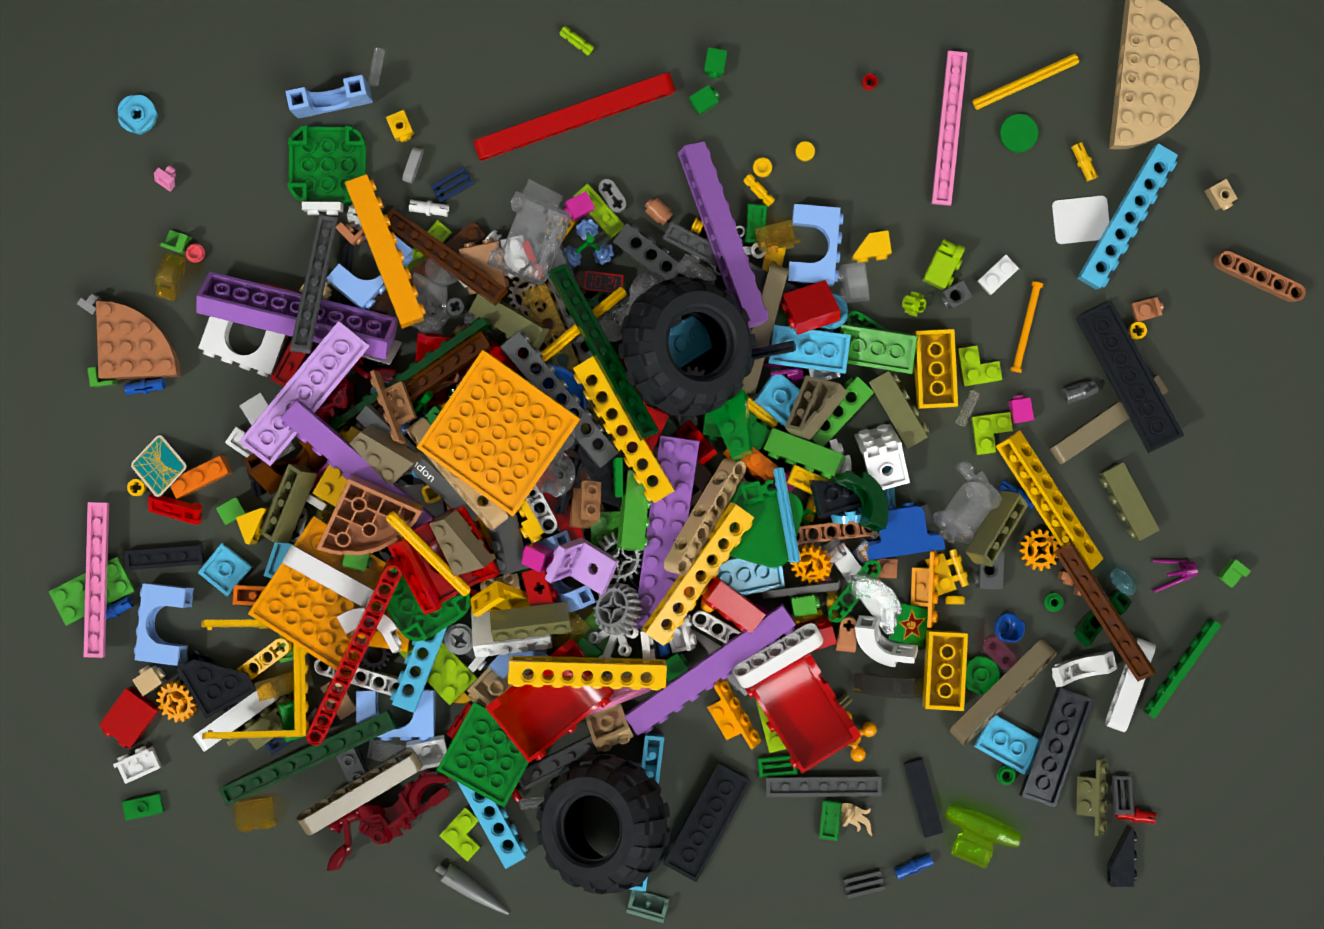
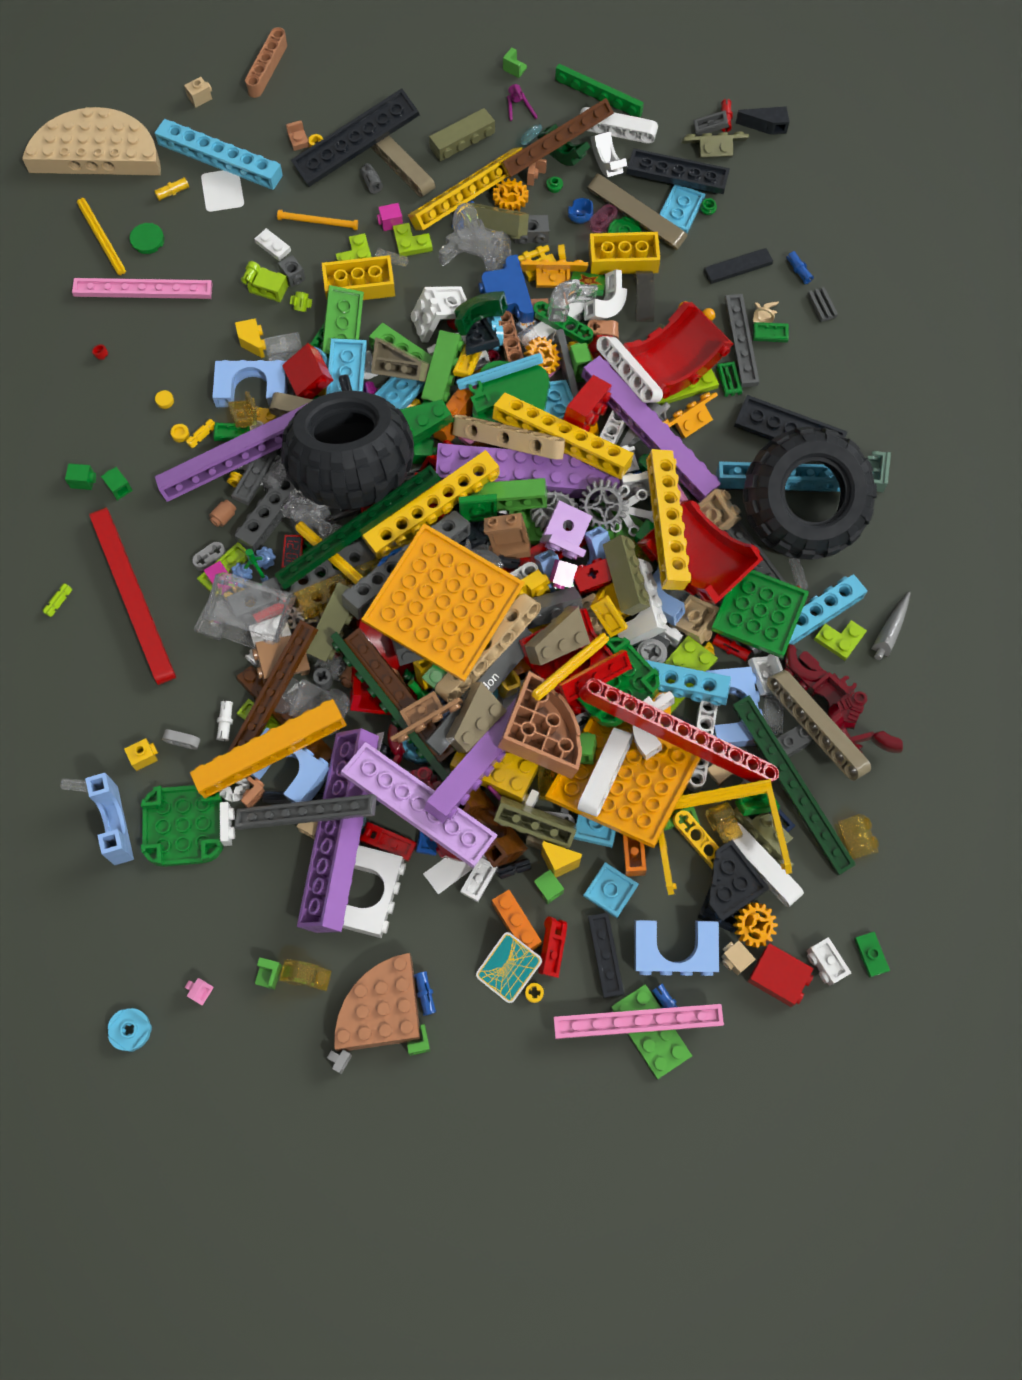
camera: 90 degrees left, 20 degrees down
coral plate [186,243,205,263] -> none
dark blue tile [431,167,474,203] -> none
olive brick [869,370,930,449] -> none
clear neon green plate [945,804,1022,869] -> none

